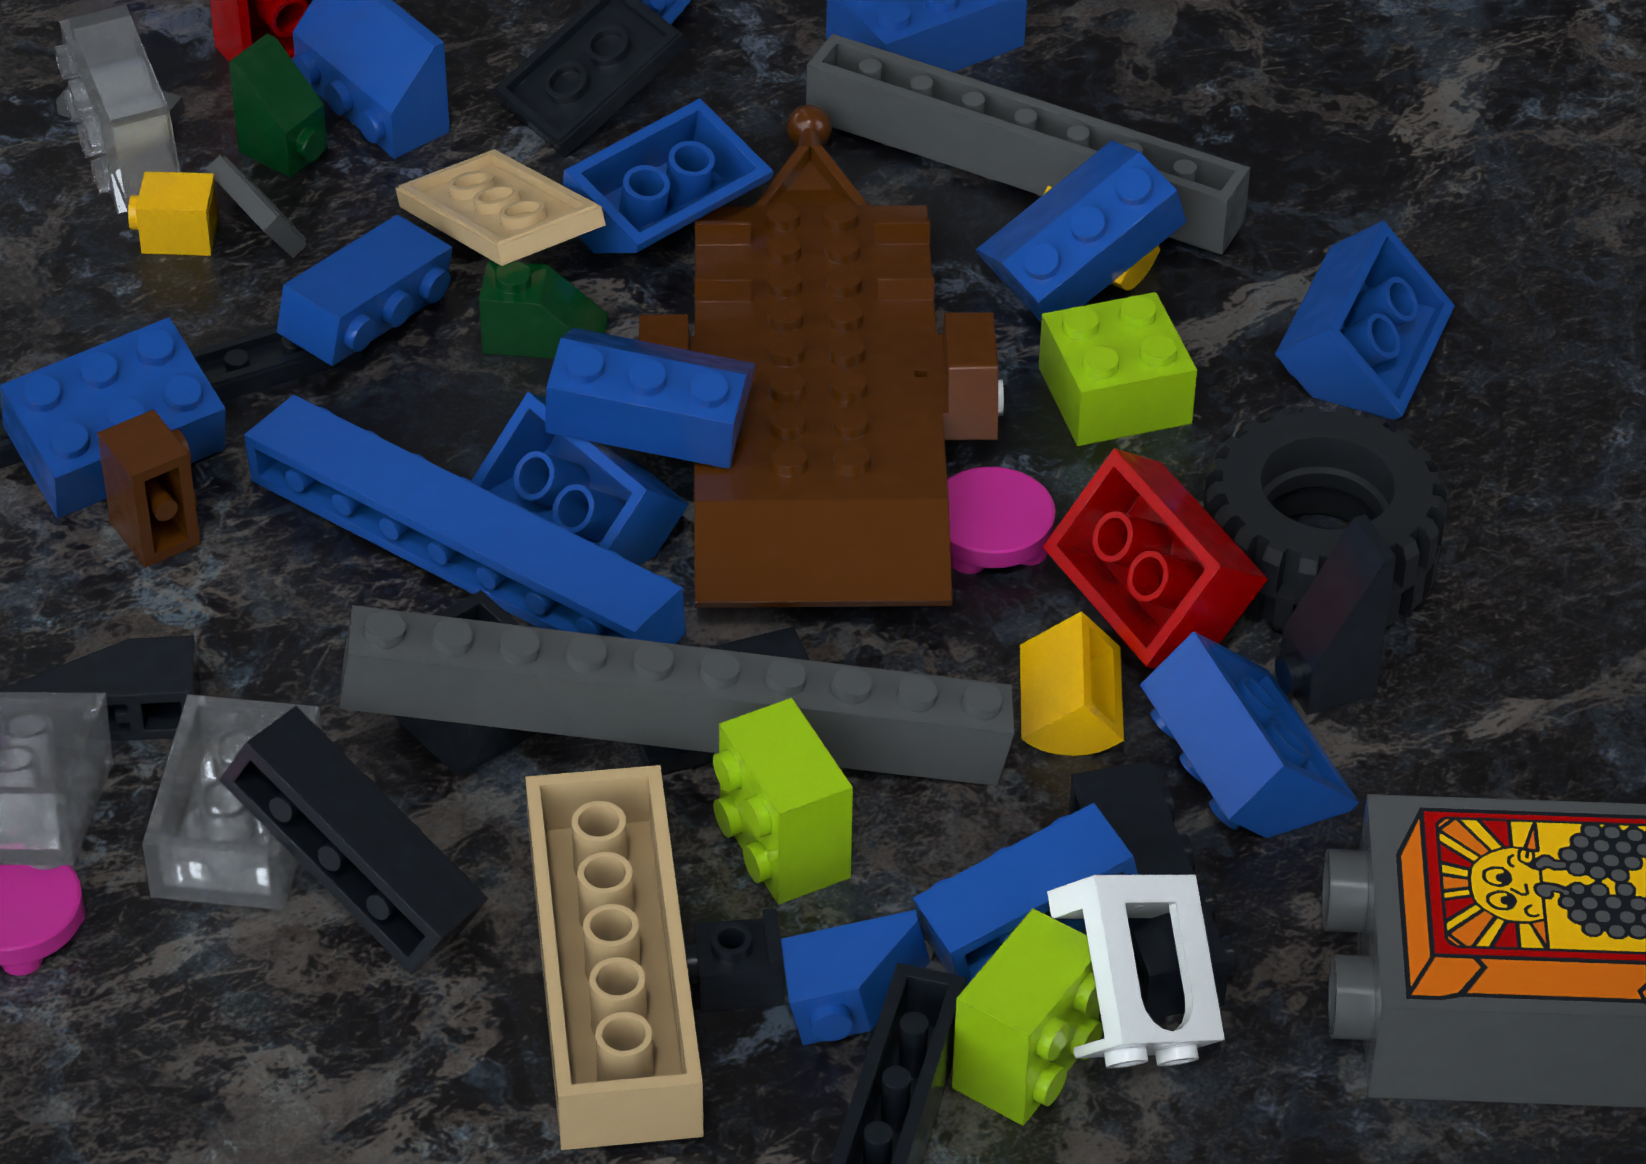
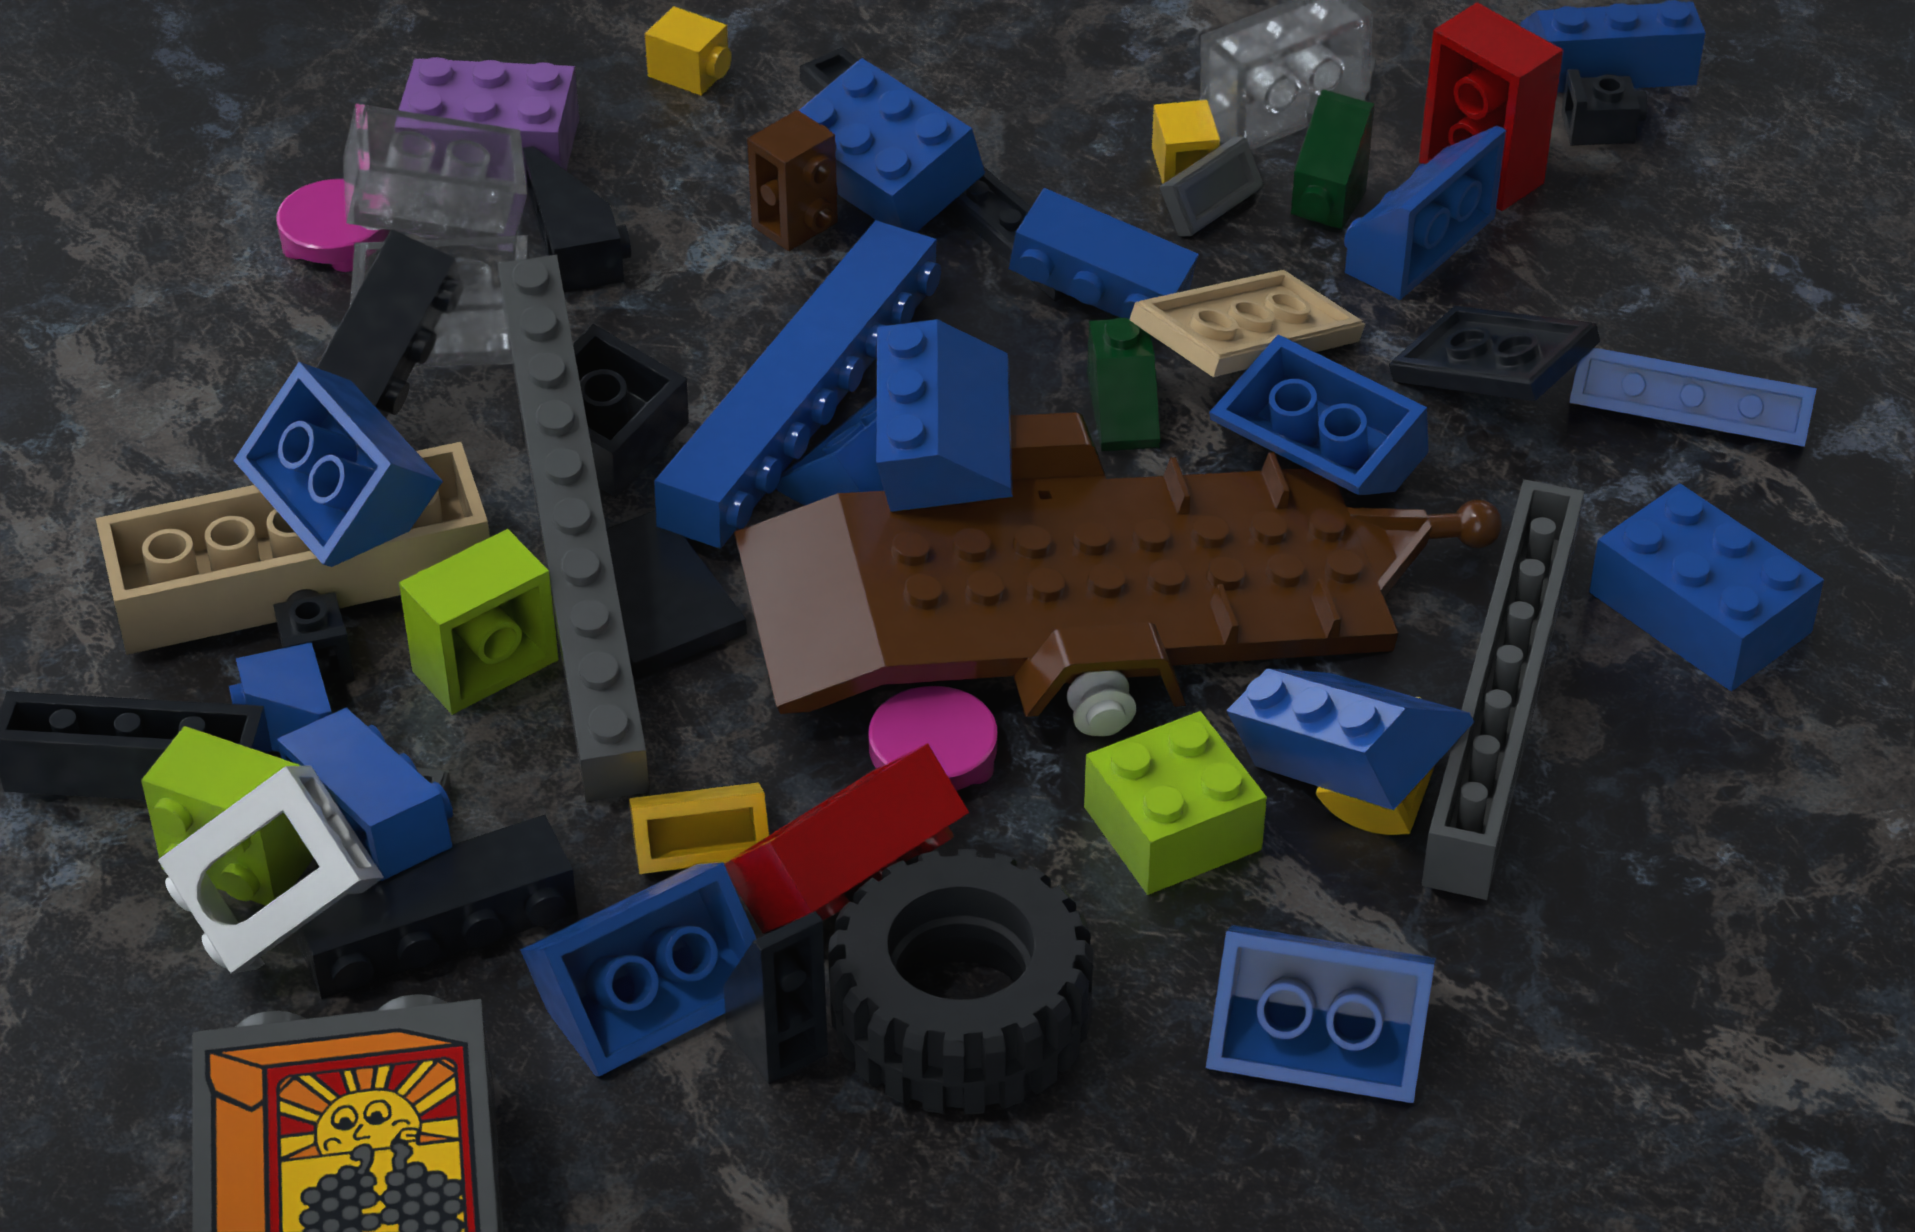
camera: 80 degrees right, 0 degrees up
none -> blue slope [233,362,443,567]

